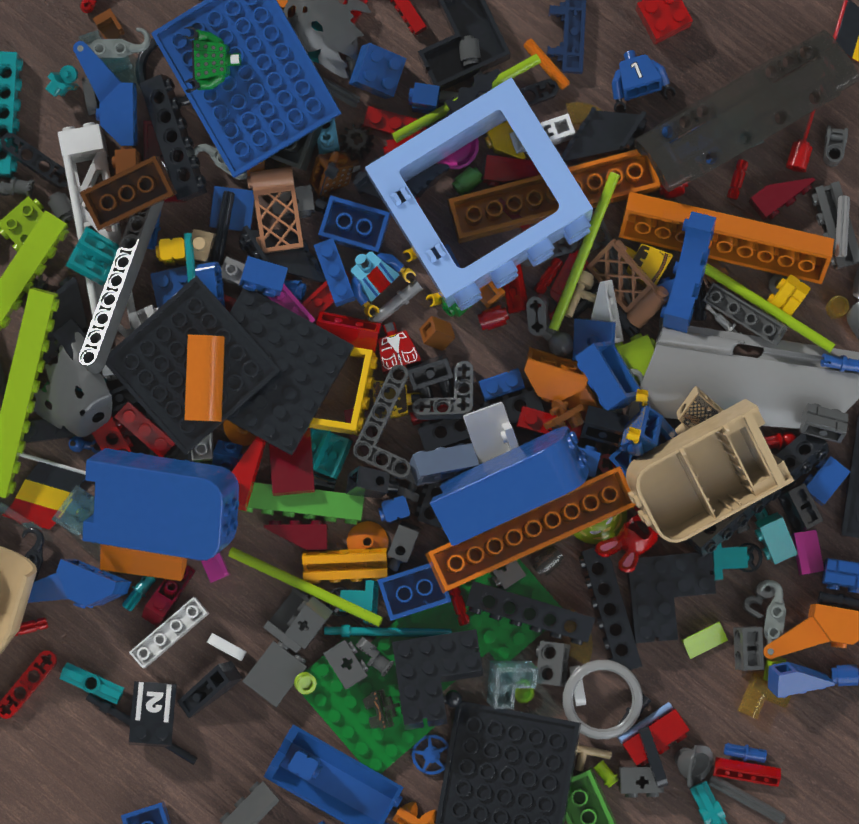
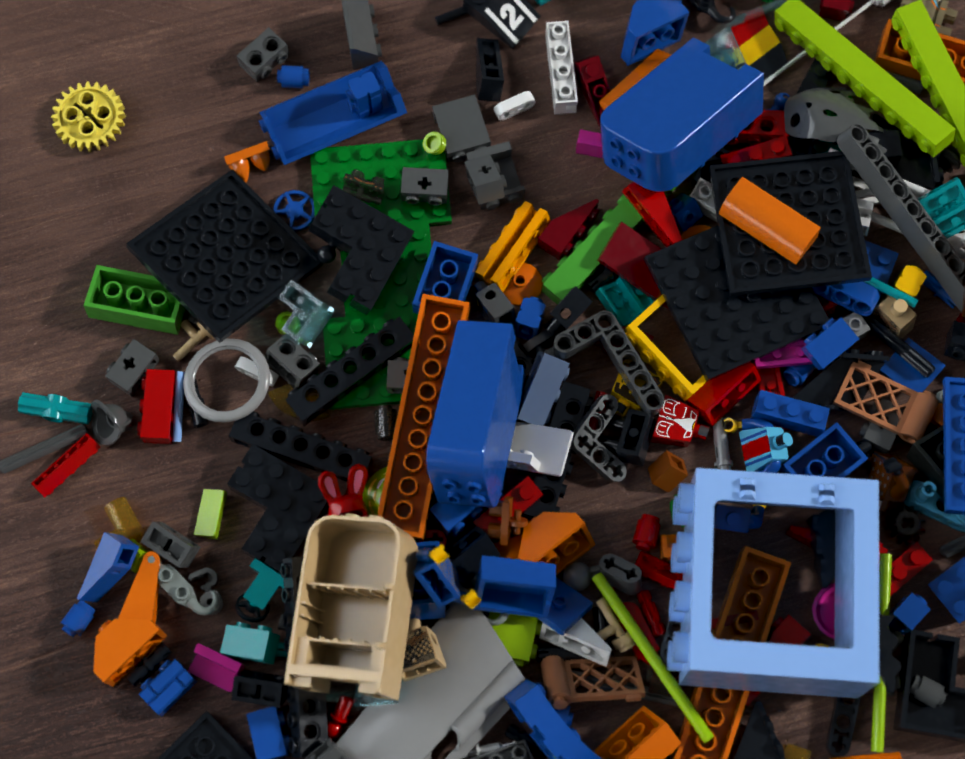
camera: 120 degrees right, 10 degrees down
teal axle [122,576,156,611] -> none
lime piece [228,547,383,627] -> none
teal bar [324,625,451,638] -> none
teal piece [326,580,379,625] -> none
dark grey connector [356,637,395,677] -> none
red axle [449,586,470,626] -> none
bright green brick [452,166,483,196] -> none
blue brick [478,368,525,402] -> none
white slope [509,114,575,154] -> none
lime pin [593,760,619,788] -> none
yellow torso [623,244,673,288] -> none
black beam [638,726,669,789] -> none
blue axle [724,743,767,763] -> none

